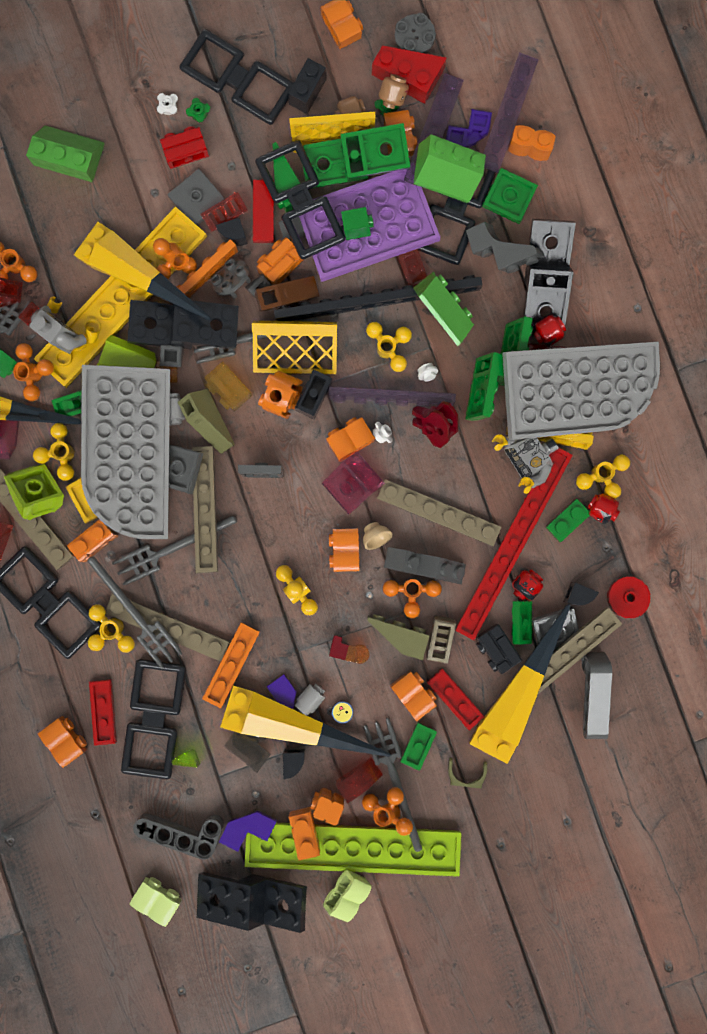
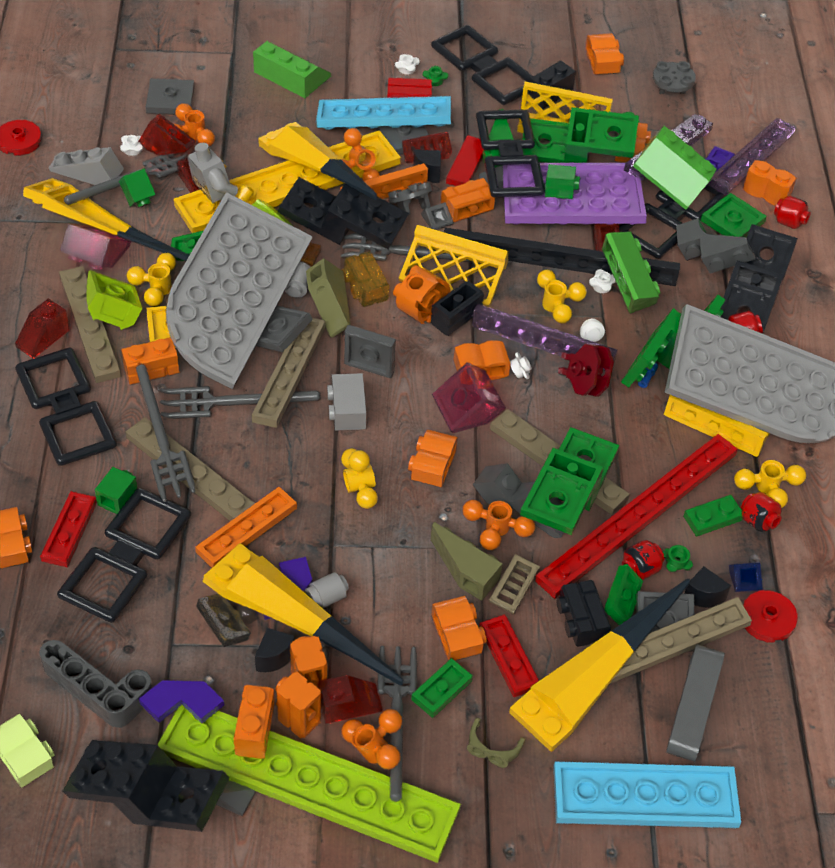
camera: 20 degrees right, 35 degrees down
orange piece [13,343,54,401] -> none
yellow piece [88,604,135,653] -> none
dark grey slope [160,345,184,367] -> none
clear neon green slope [172,749,200,767] -> none
reddish brown slope [254,276,319,312] -> none
yellowish green brick [323,870,372,922] -> none
leg [329,634,369,664] -> none
light yellow tile [332,701,353,723] -> none
tan piece [363,522,392,550] -> none
red wedge [372,45,447,104] -> none
medium nougat head [379,74,409,109] -> none
torso [492,434,559,494] -> none
none -> green brick [95,467,137,514]
none -> dark grey slope [216,780,256,816]
none -> orange brick [290,636,327,696]
none -> medium azure plate [316,96,451,130]
none -> light grey brick [327,373,366,431]
none -> green bracket [520,427,620,535]
none -> medium azure plate [553,762,741,828]
none -> white plate [589,270,616,293]
none -> green plate [663,545,693,572]
none -> clear blue slope [729,562,763,592]
none -> red head [774,196,811,229]

